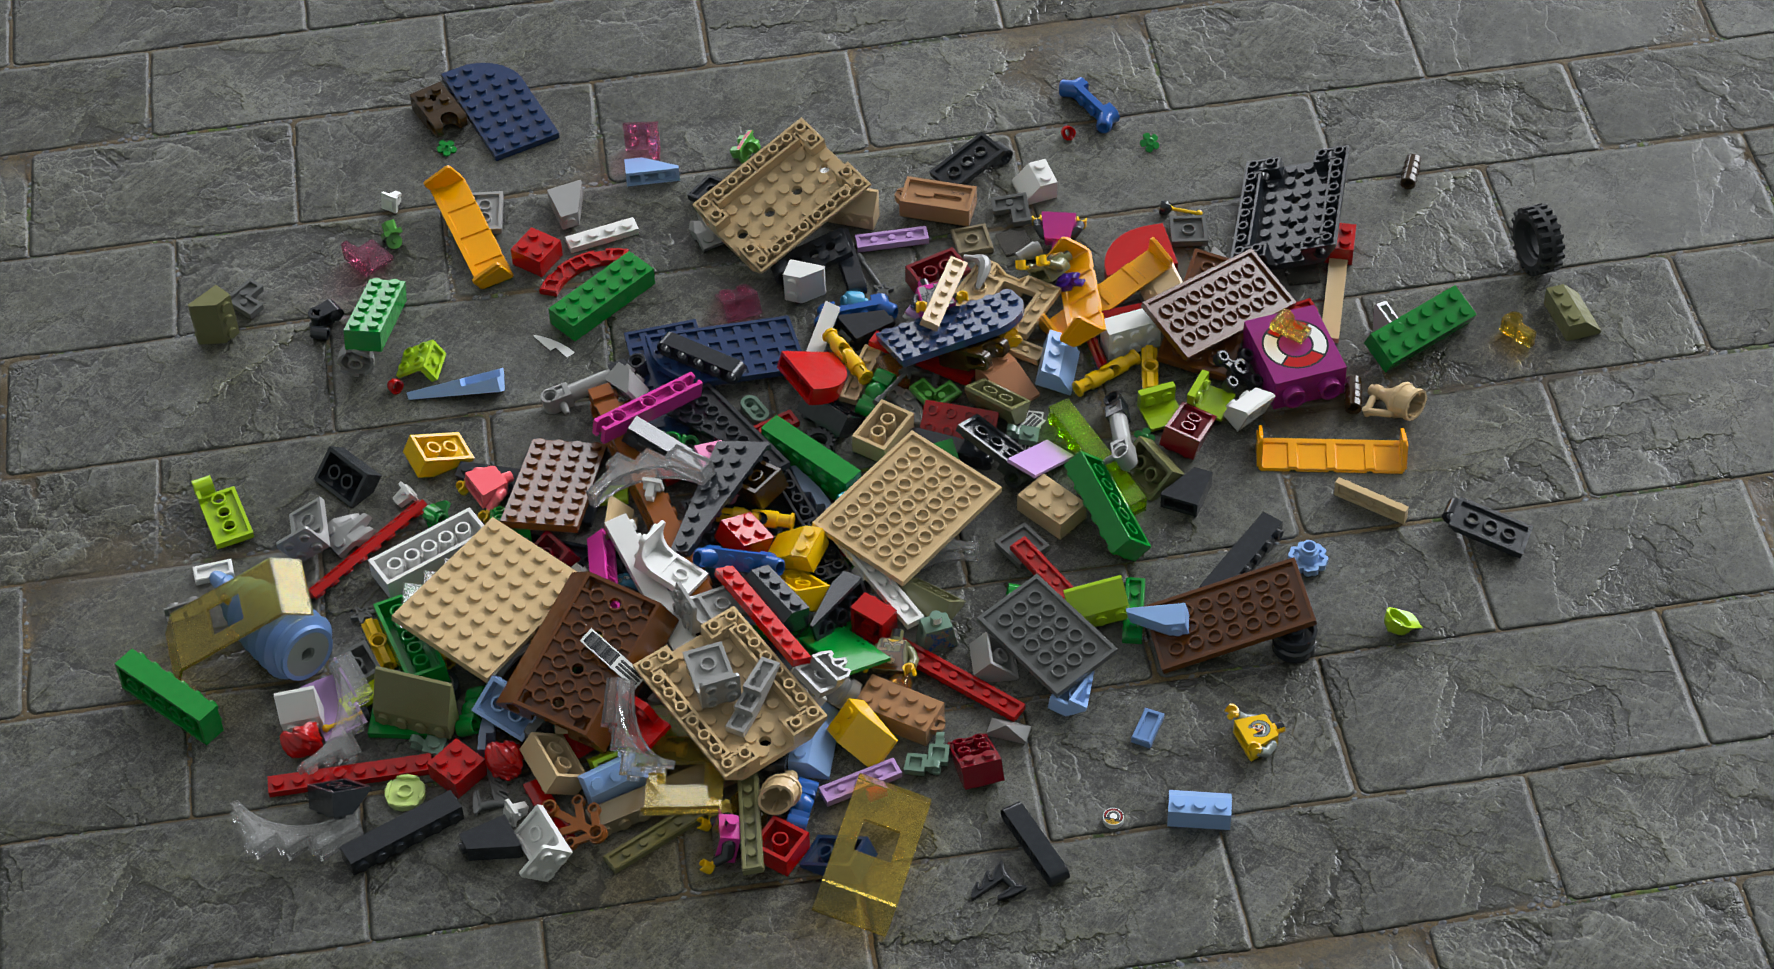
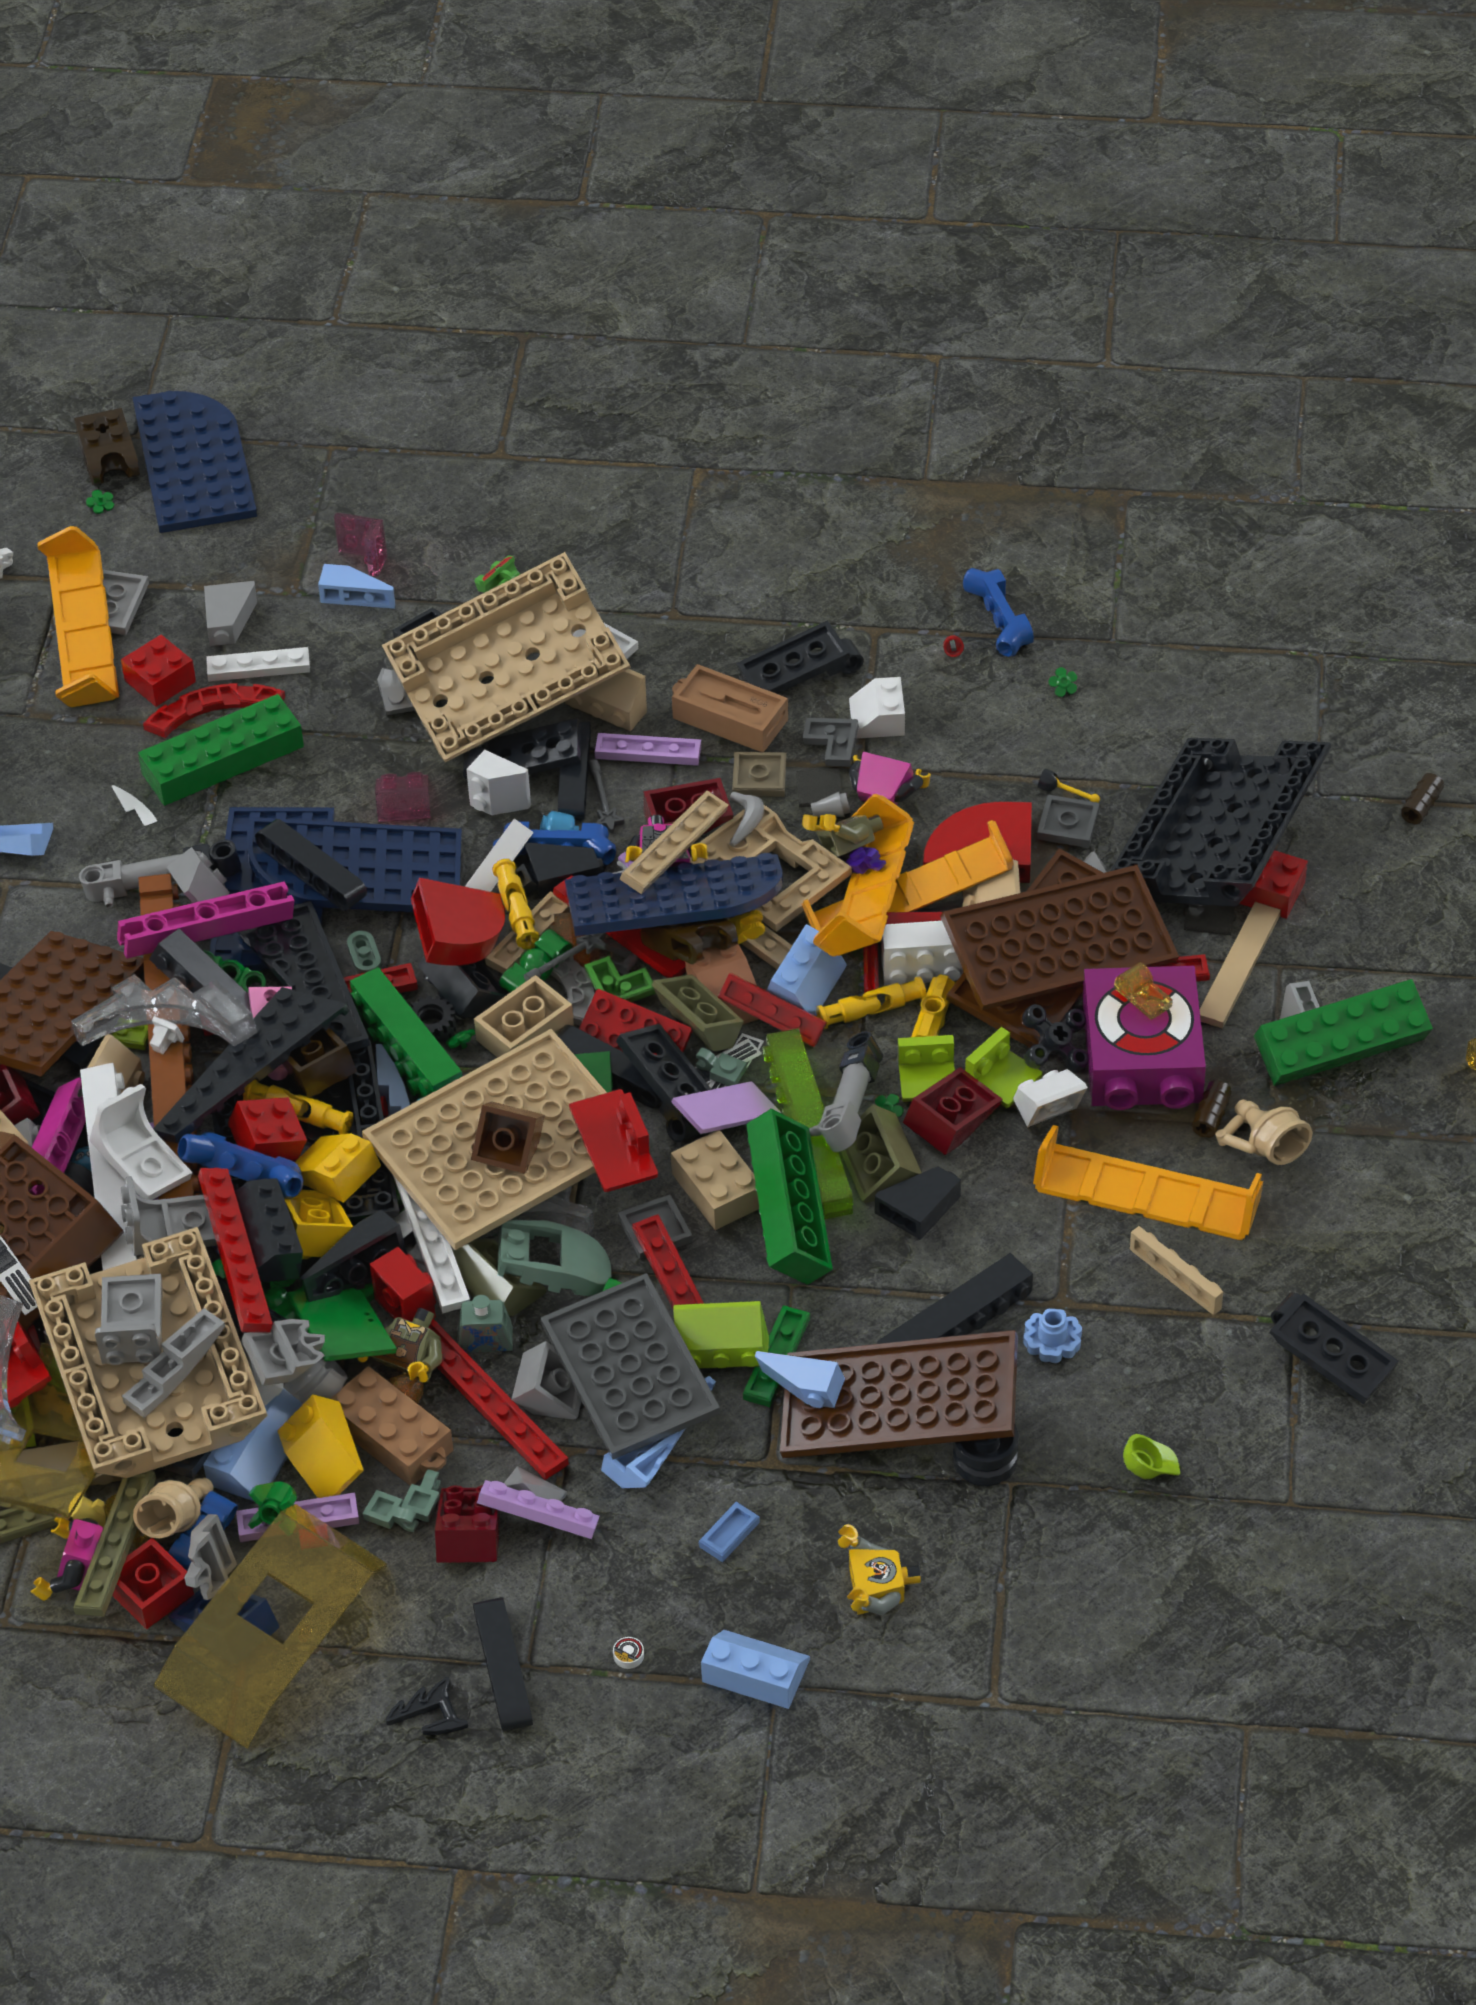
camera: 15 degrees right, 0 degrees up
none -> light grey plate [184,1514,237,1600]
none -> green brick [248,1481,297,1537]
none -> green plant [446,1029,475,1049]
none -> reddish brown slope [471,1101,545,1174]
none -> lavender plate [477,1480,599,1539]
none -> sand green slope [498,1220,611,1296]
none -> red bracket [569,1089,658,1192]
none -> red tile [718,973,827,1047]

